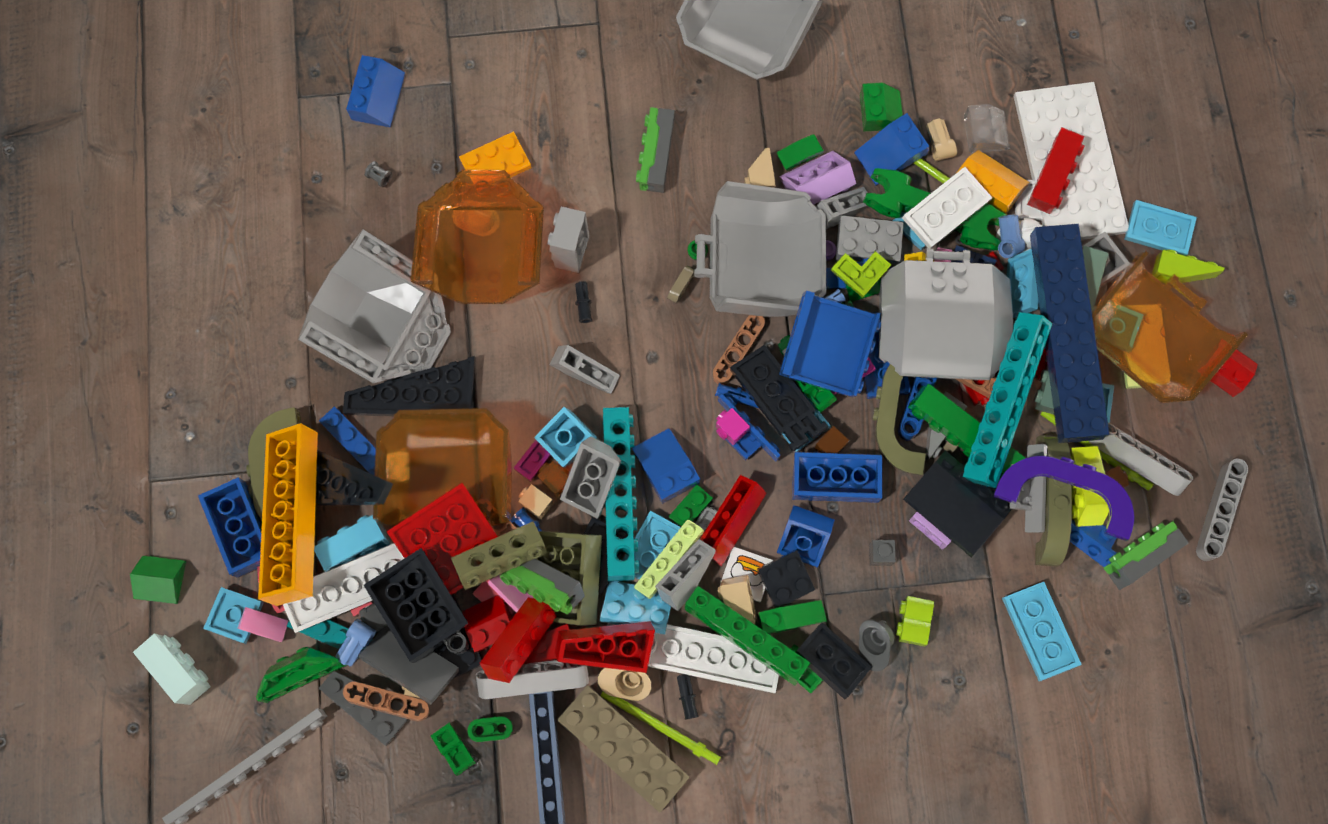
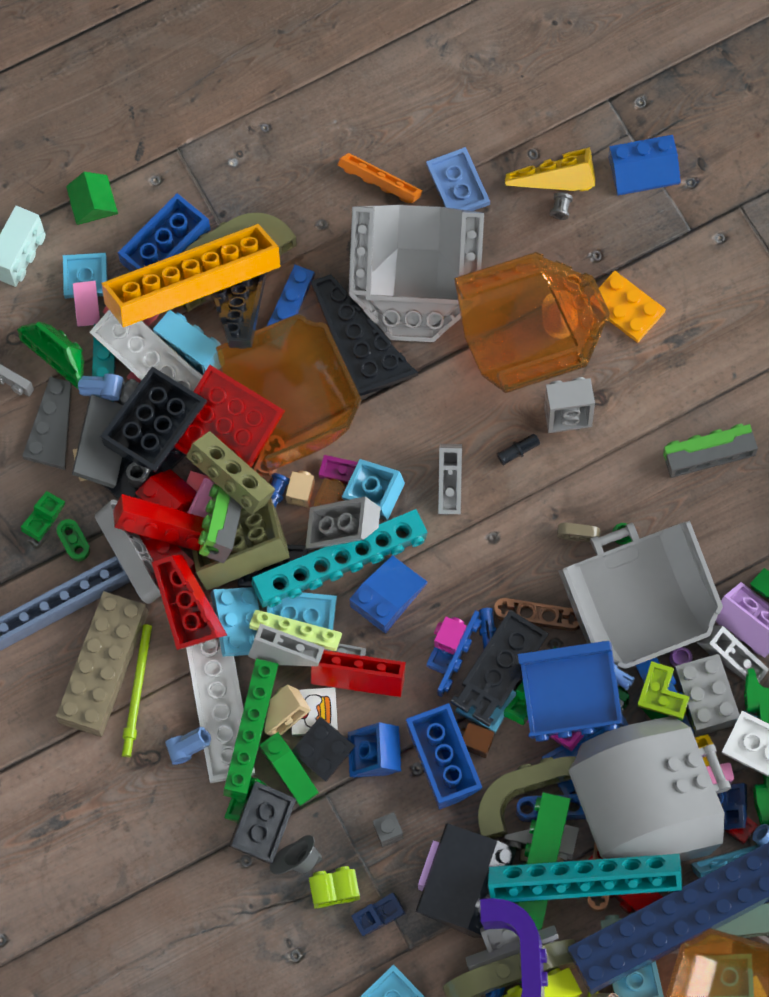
camera: 70 degrees right, 5 degrees down
nougat beam [343,682,429,721] -> none
tan piece [598,668,651,701] -> none
green plate [669,484,713,527] -> none
black axle [677,674,699,720] -> none
tan slope [744,148,776,188] -> none
none -> medium blue piece [165,727,211,765]
none -> orange plate [338,153,423,203]
none -> dark blue slope [351,893,406,937]
none -> medium blue plate [426,147,490,211]
none -> yellow wedge [505,147,595,191]

